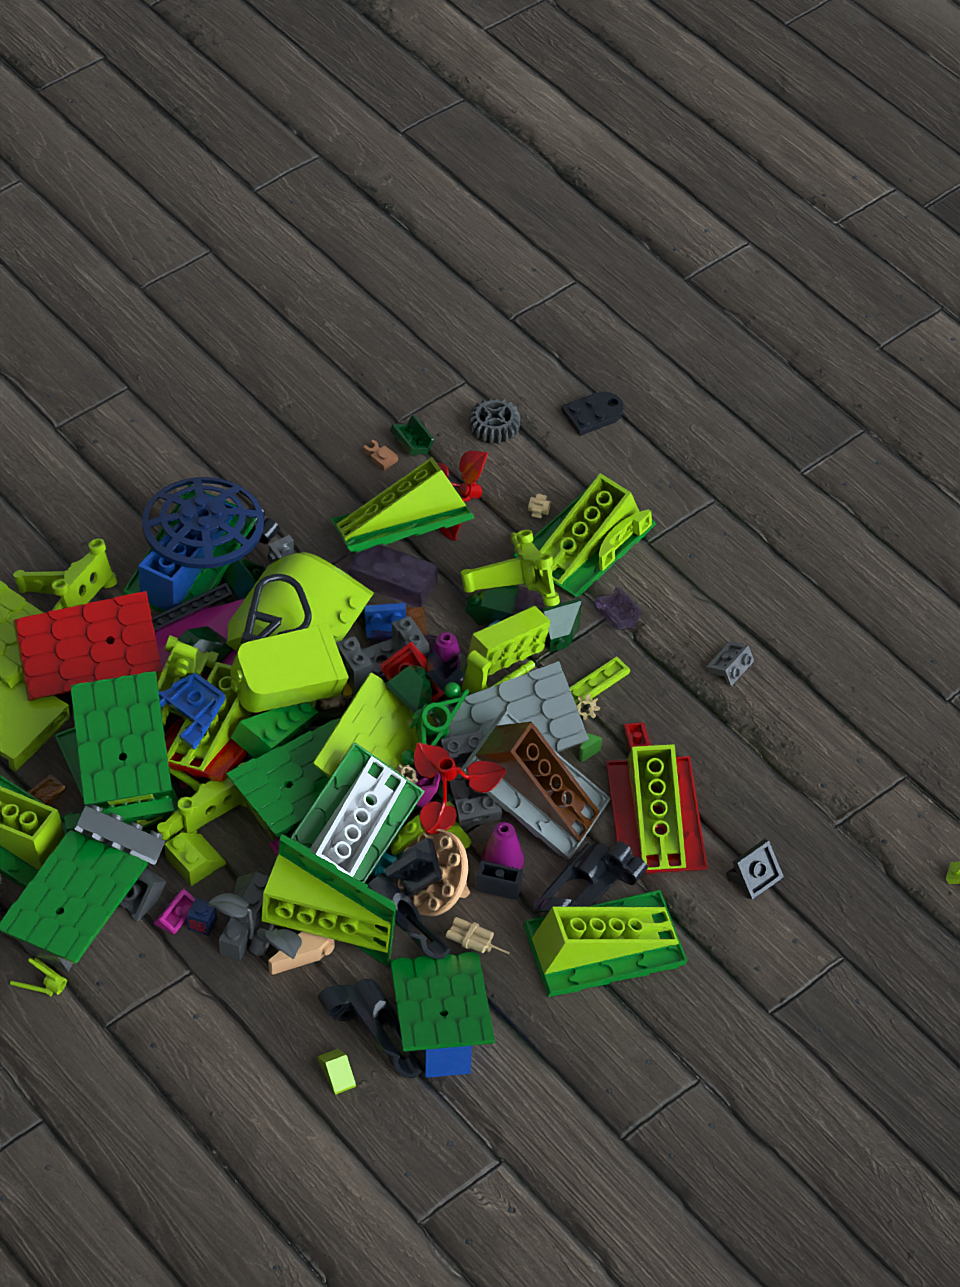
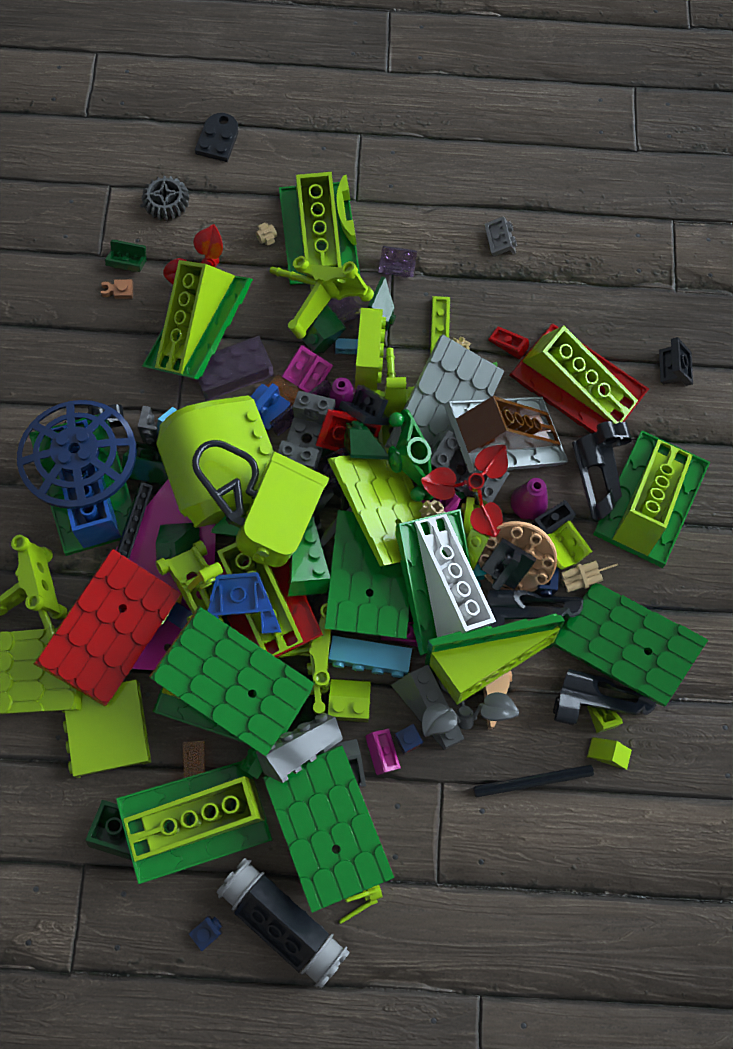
camera: 50 degrees left, 20 degrees up
none -> dark pink slope [282,344,333,394]
none -> medium azure brick [329,636,412,678]
none -> black axle [474,765,594,797]
none -> dark blue bracket [535,567,559,596]
none -> lime bracket [547,521,593,570]
none -> lime slope [587,706,623,733]

